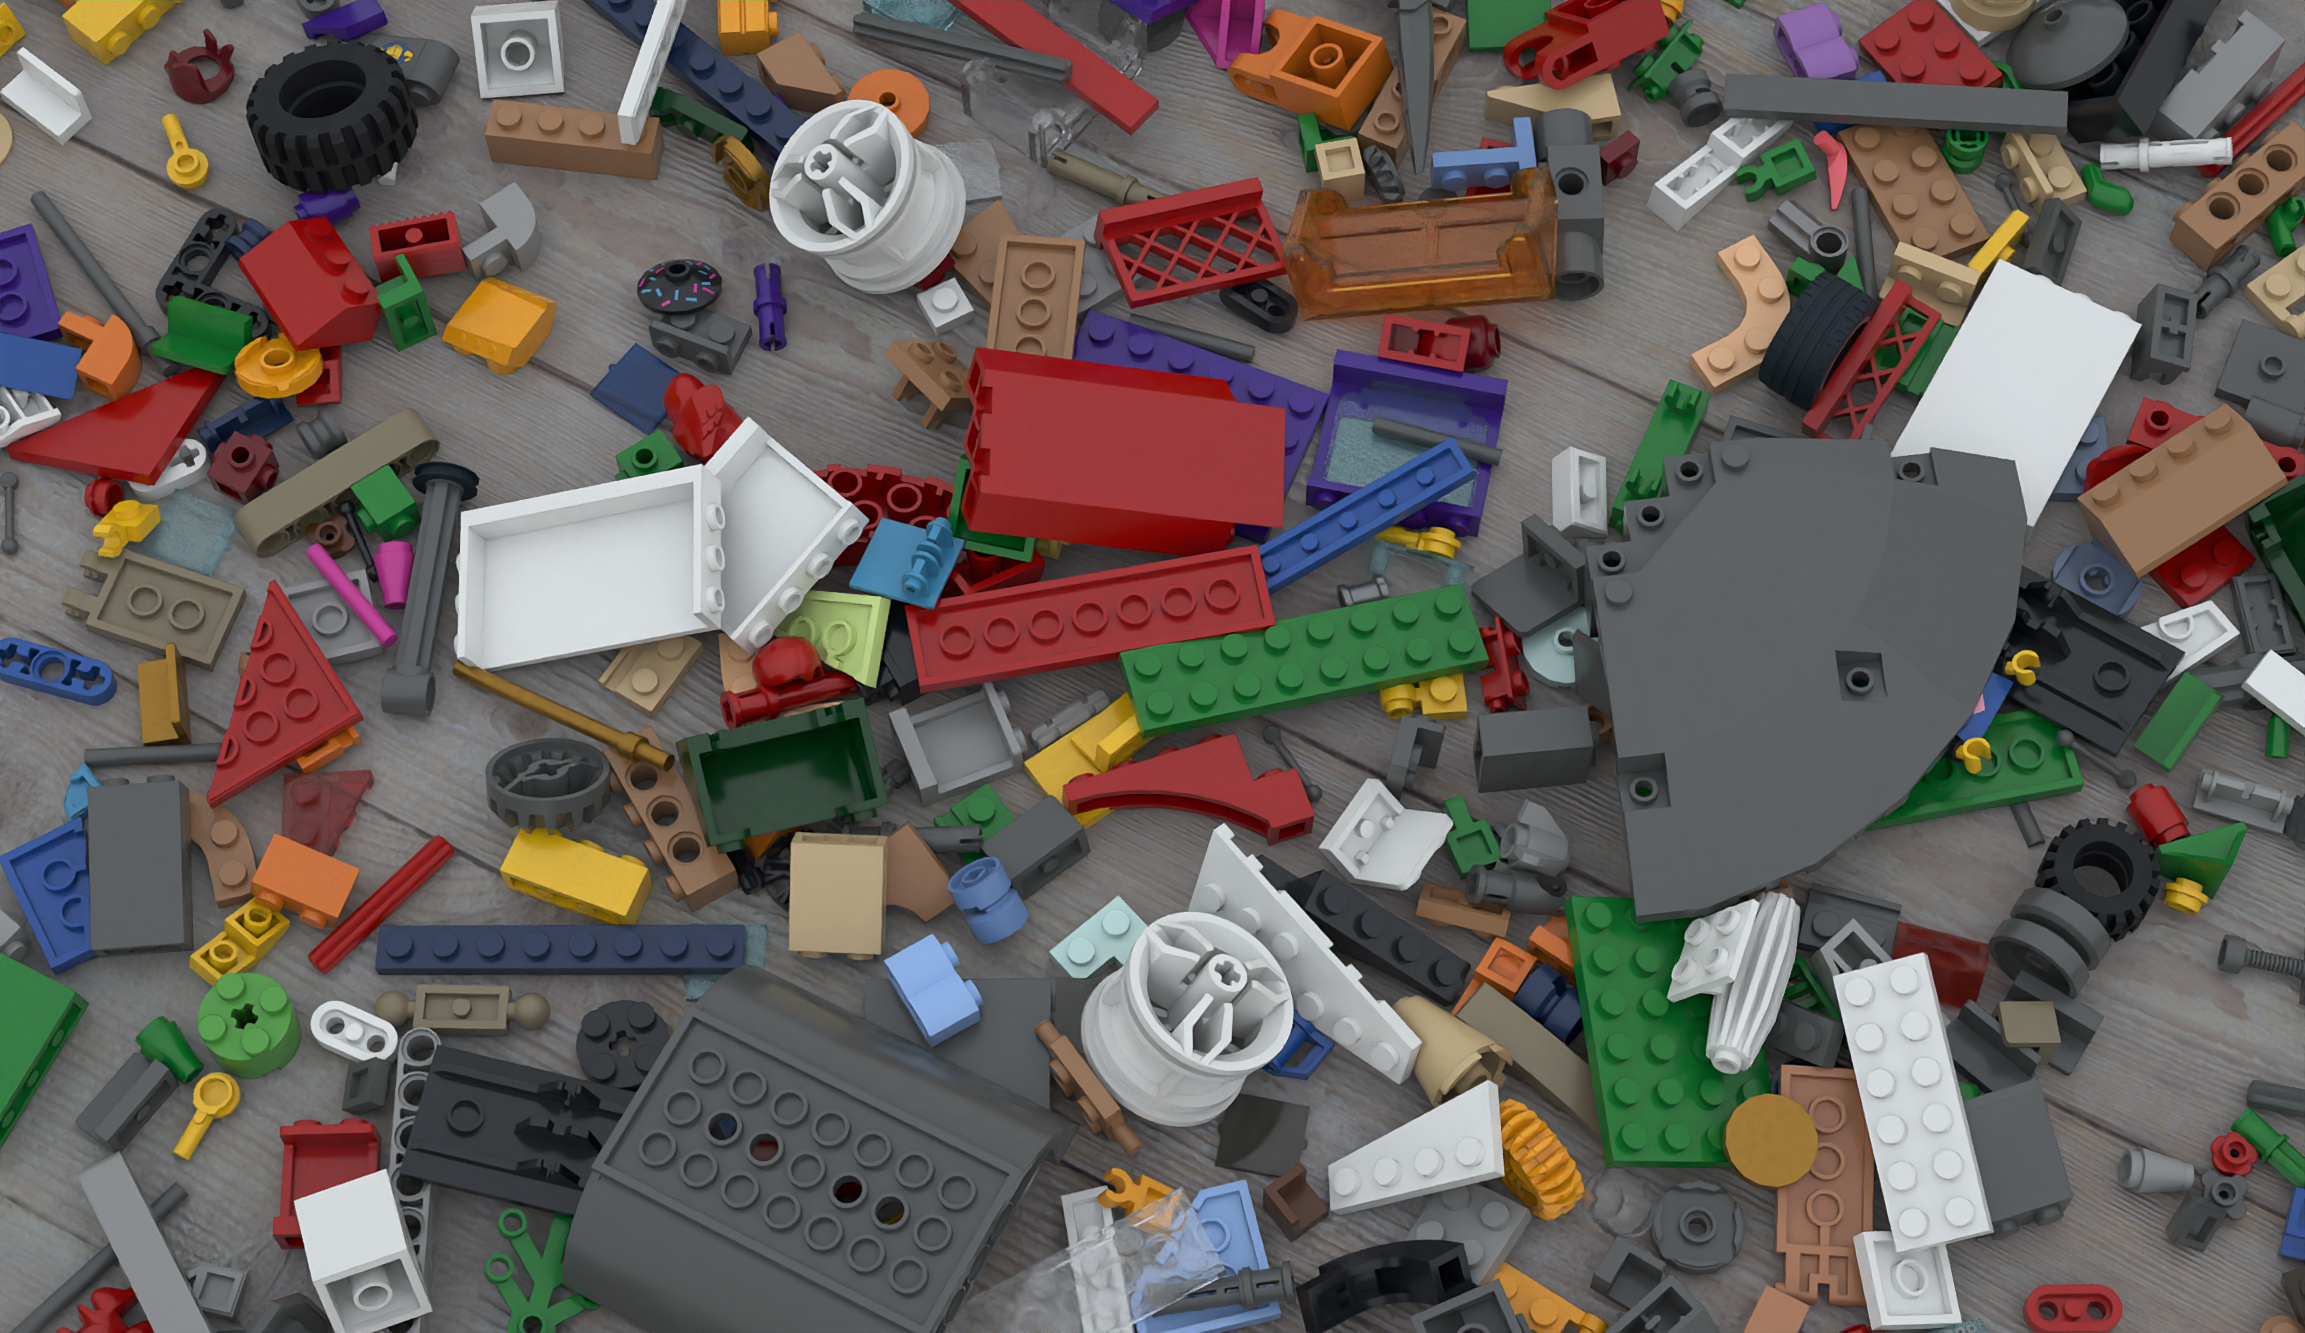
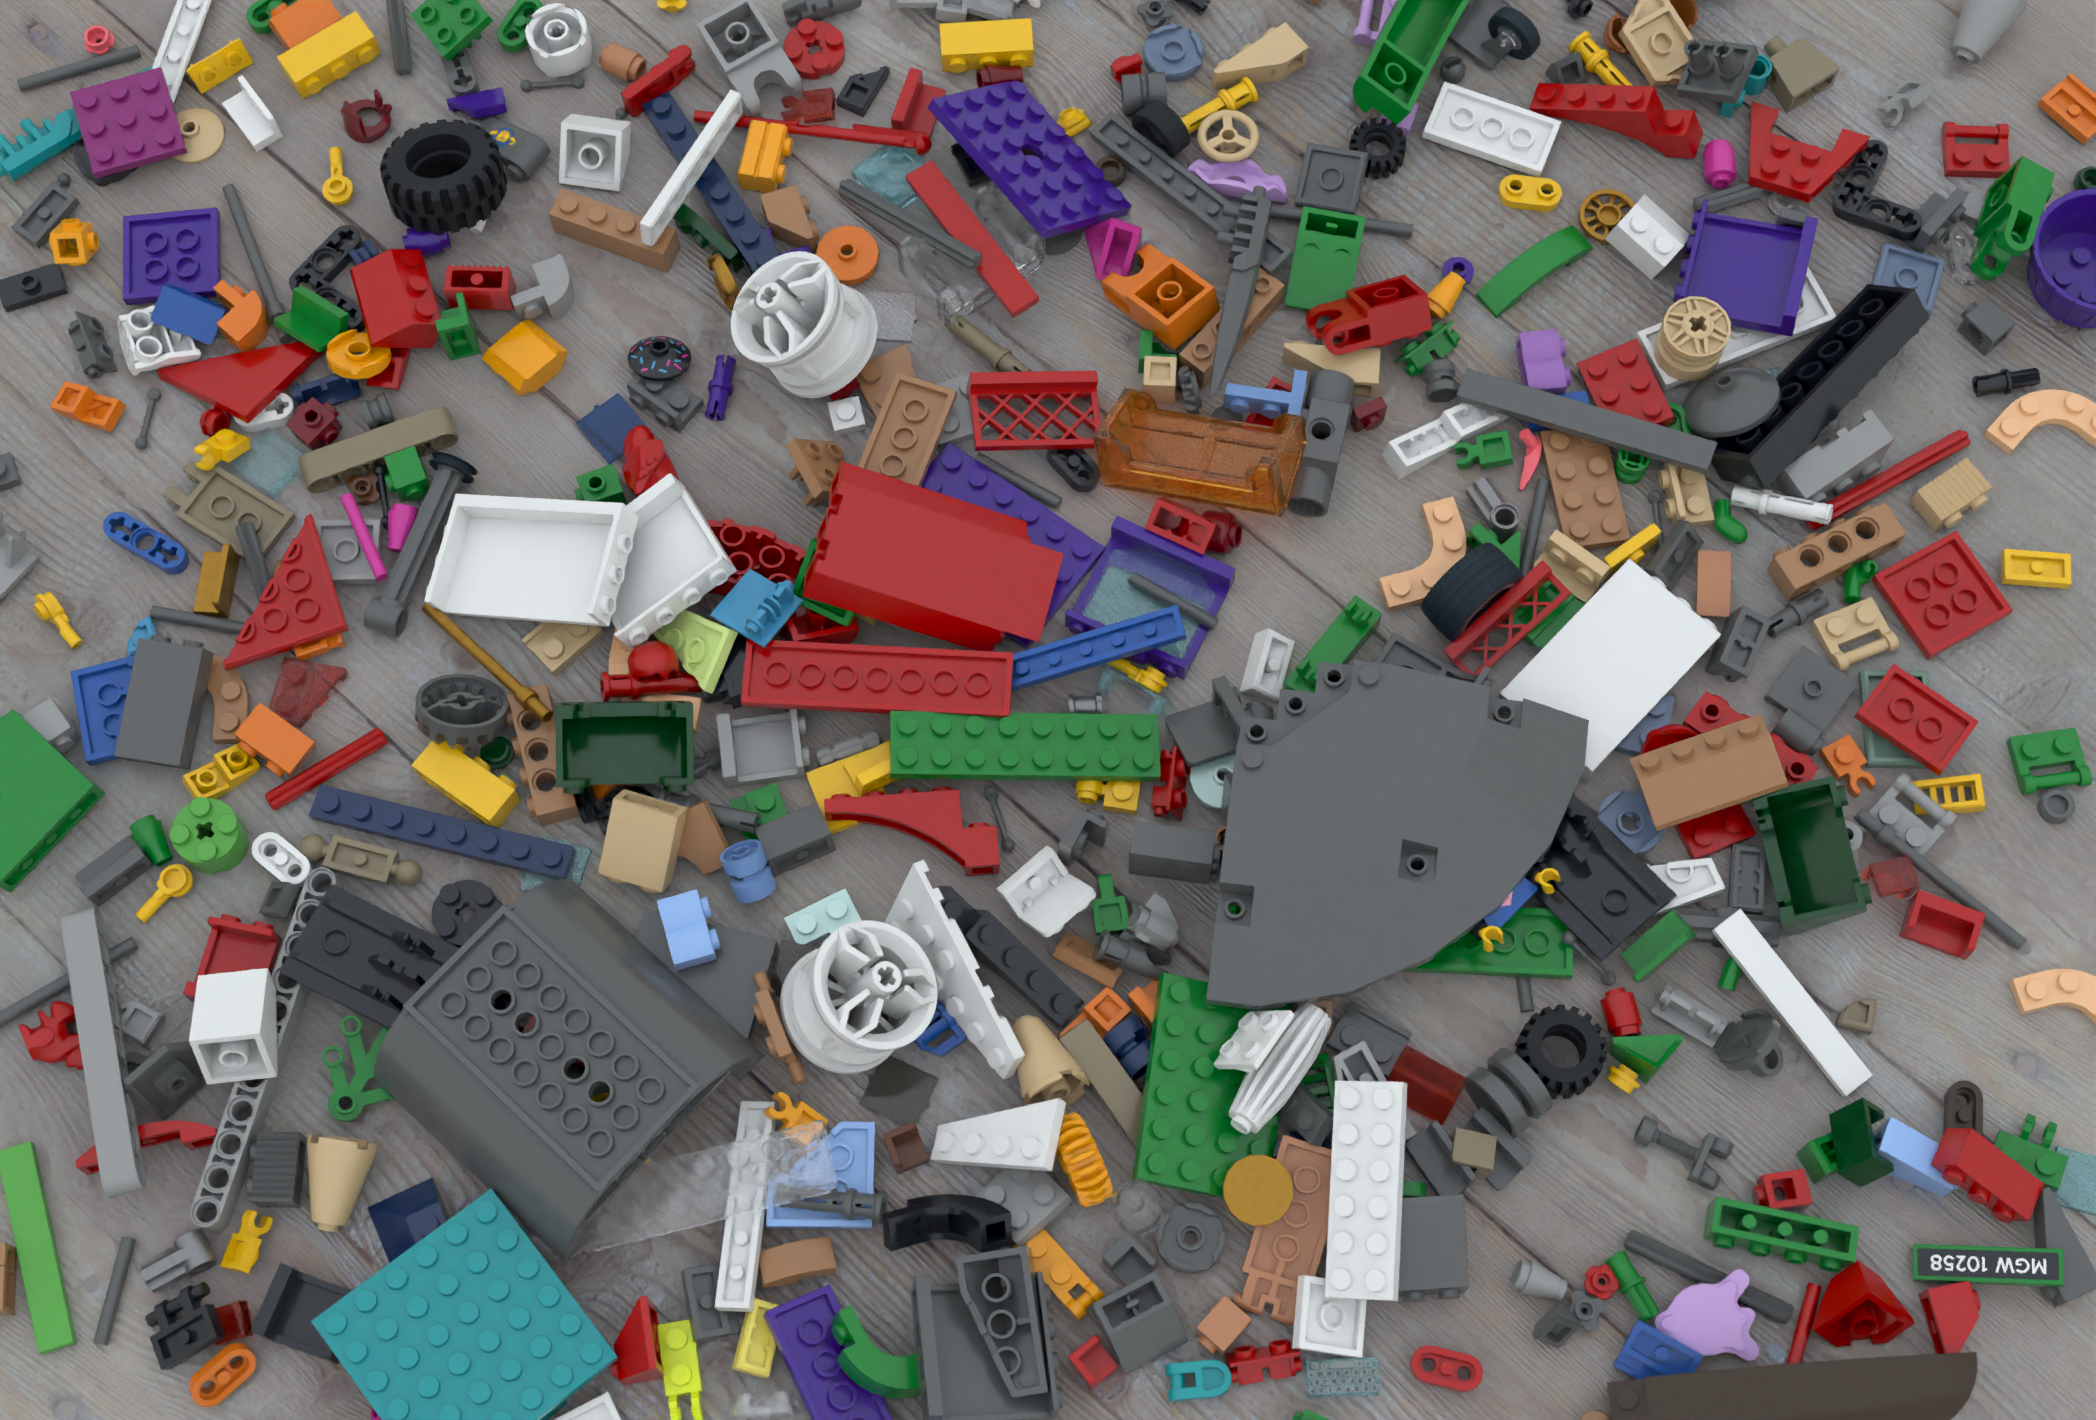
camera: 15 degrees right, 5 degrees up
none -> dark grey axle [236,521,271,600]
none -> dark green plate [480,736,514,769]
none -> nougat slope [1695,550,1731,617]

